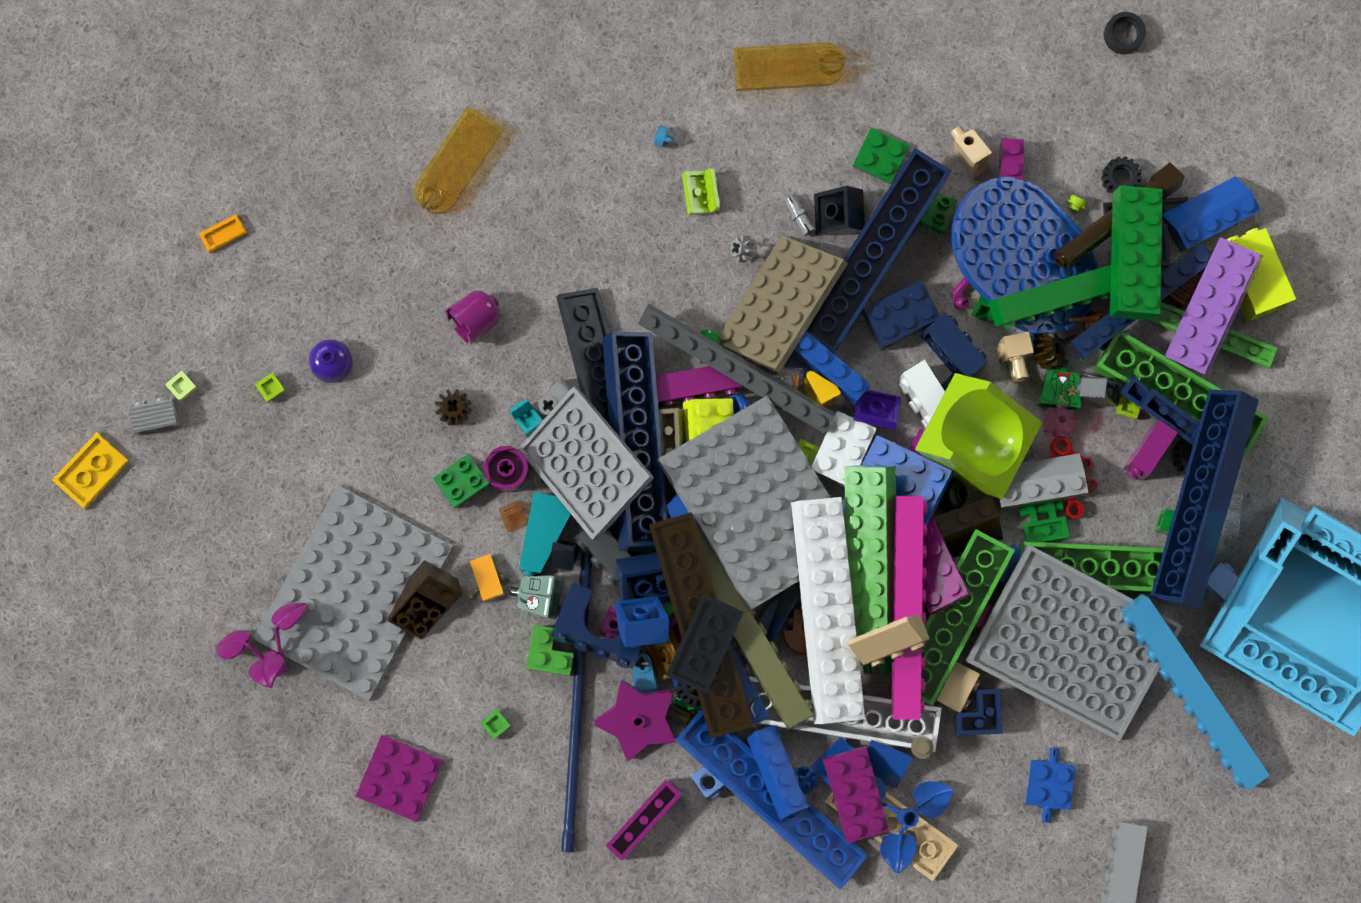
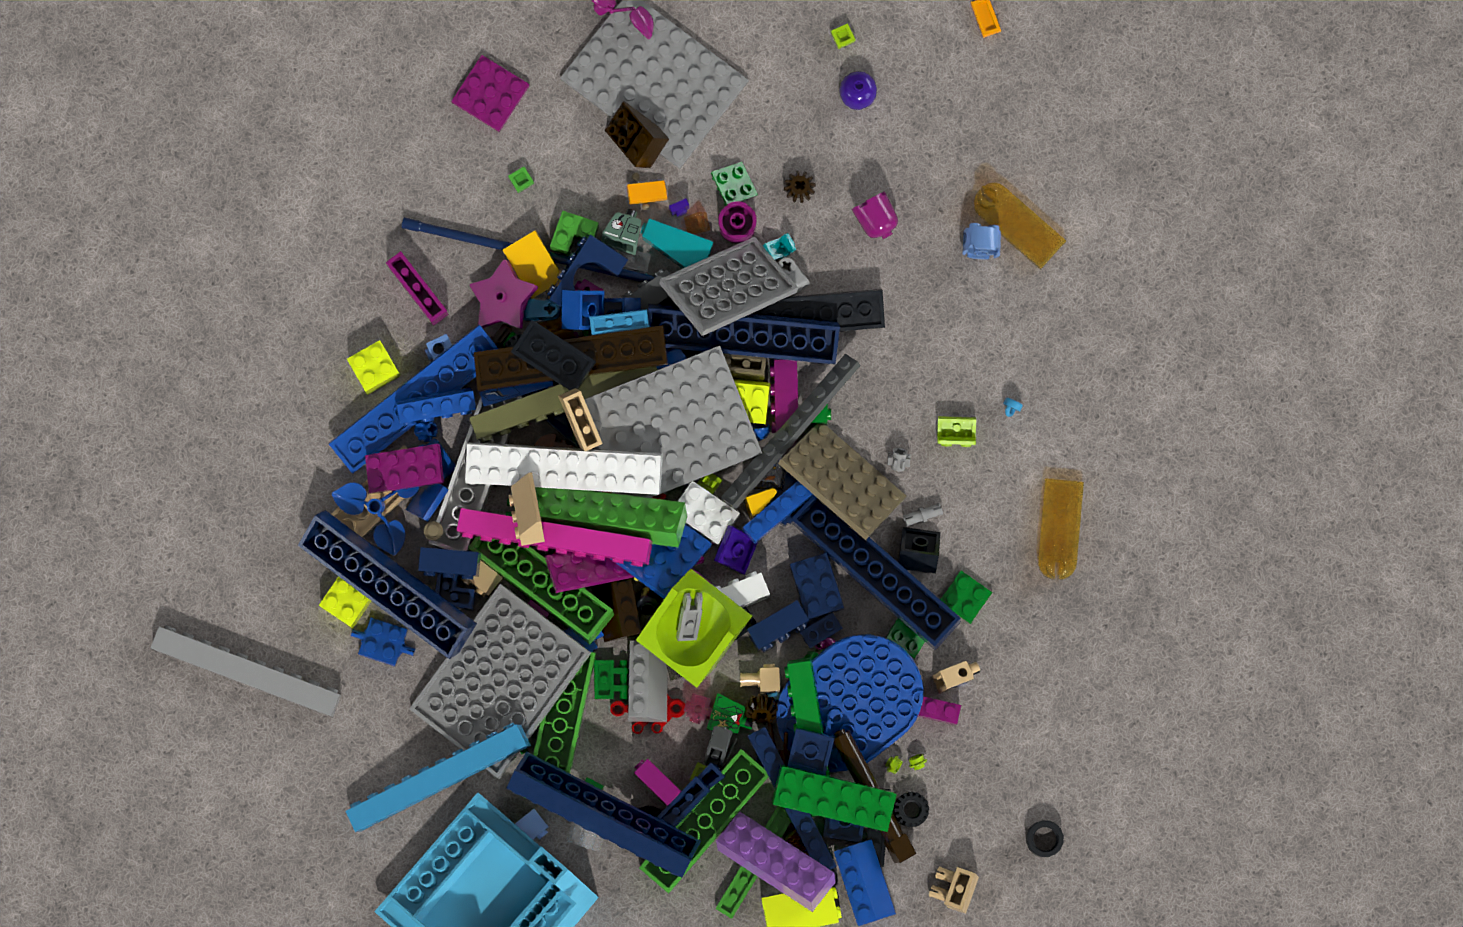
camera: 105 degrees right, 0 degrees up
black slope [551,540,580,571] -> none
none -> dark blue brick [298,510,477,659]
none -> neon yellow brick [319,576,372,629]
none -> neon yellow brick [347,340,400,395]
none -> dark blue brick [418,547,481,580]
none -> yellow tile [503,230,560,299]
none -> tan brick [558,388,603,452]
none -> dark azure tile [589,310,649,335]
none -> dark purple plate [669,198,689,217]
none -> light grey hinge [676,593,703,641]
none -> dark blue plate [787,727,835,776]
none -> dark blue hinge [800,612,843,648]
none -> lime plate [908,754,927,770]
none -> tan brick [929,866,979,914]
none -> medium blue brick [963,223,1001,259]

